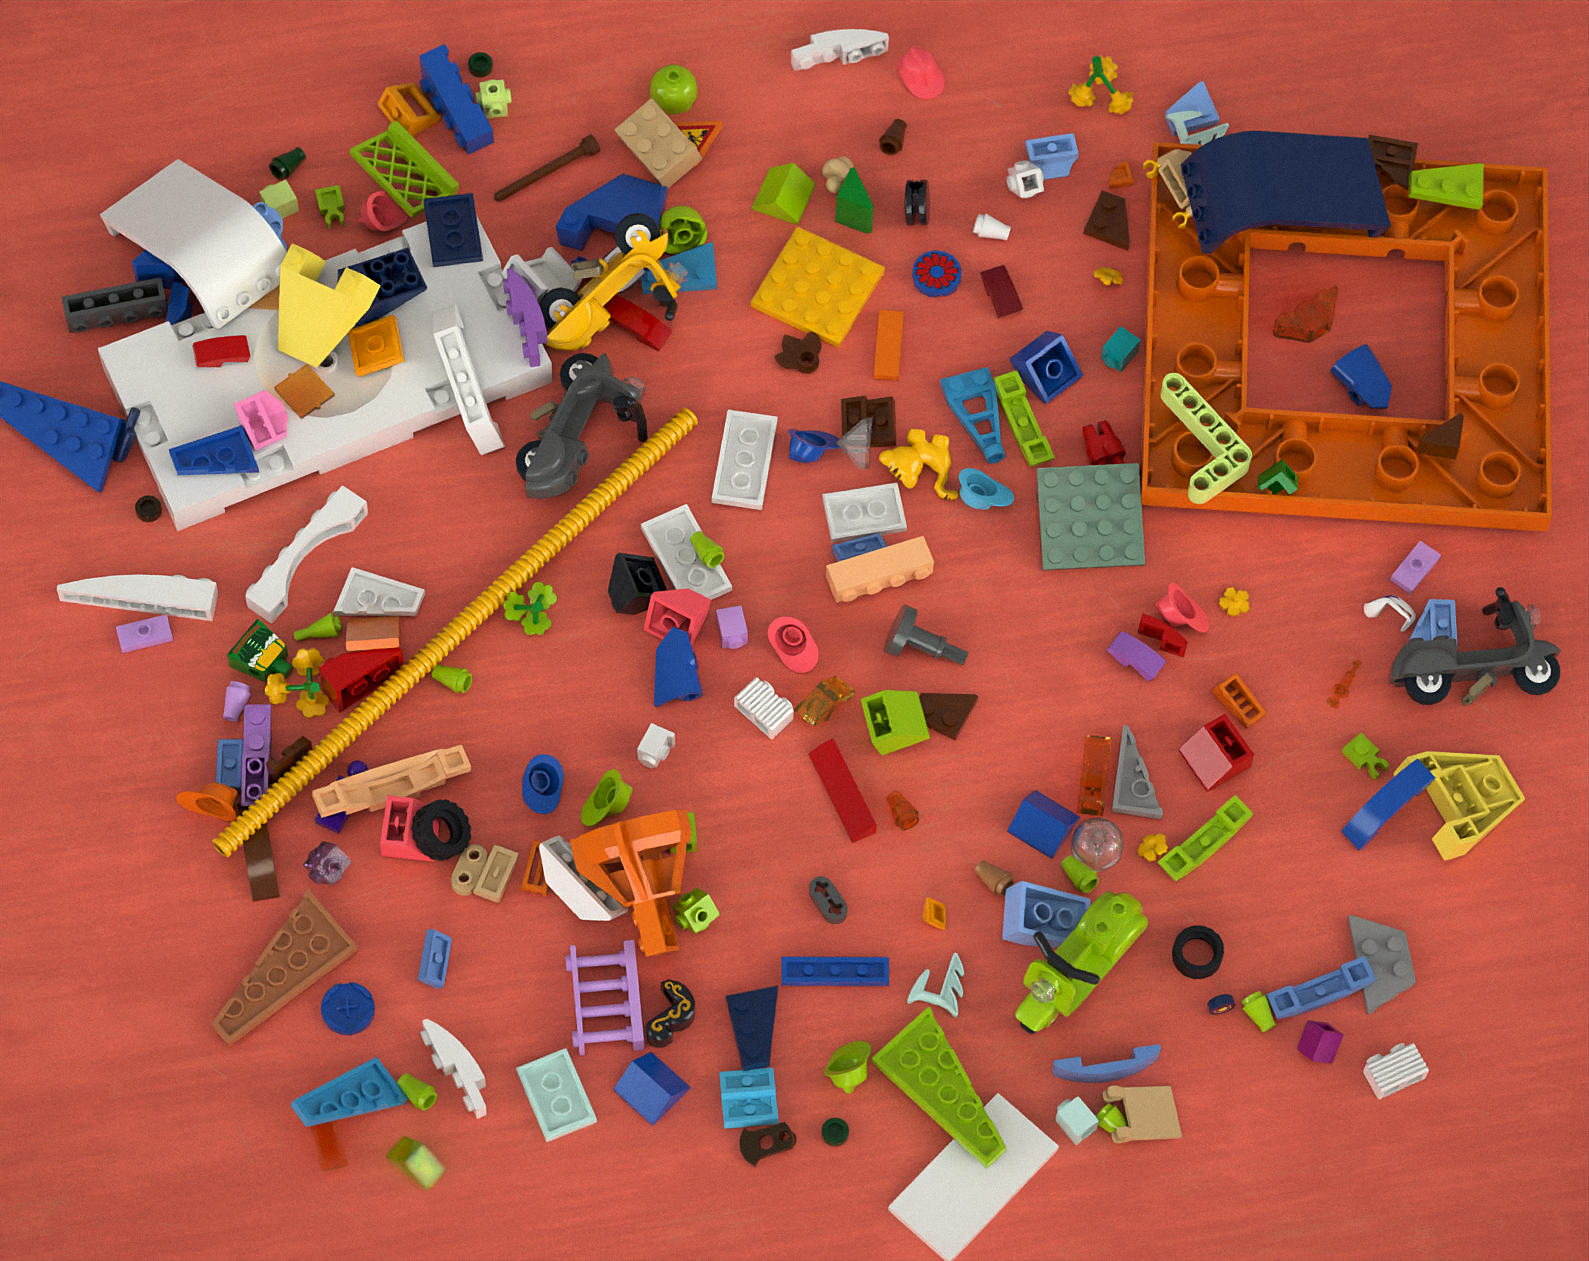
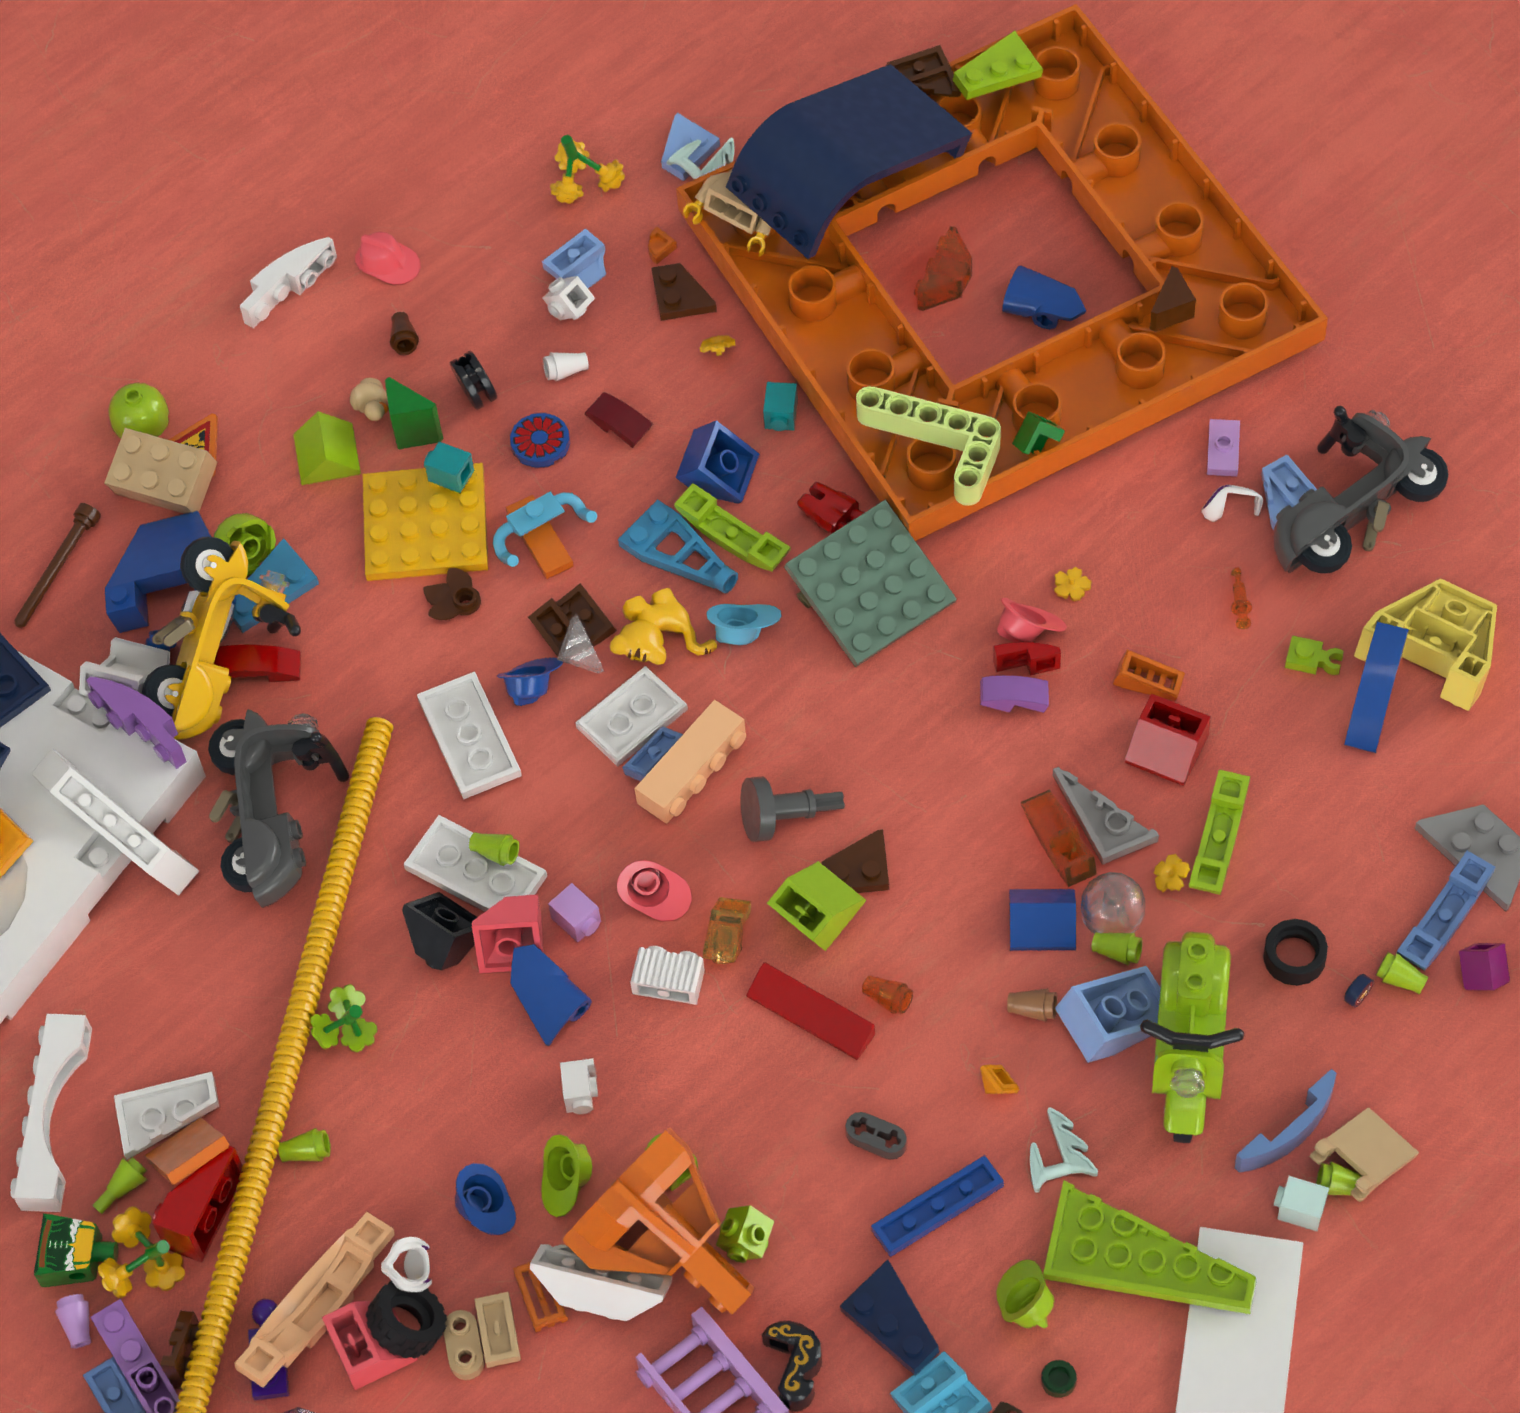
camera: 25 degrees left, 5 degrees down
none -> white piece [381,1237,432,1292]
none -> teal brick [424,441,475,493]
none -> medium azure piece [493,491,597,567]

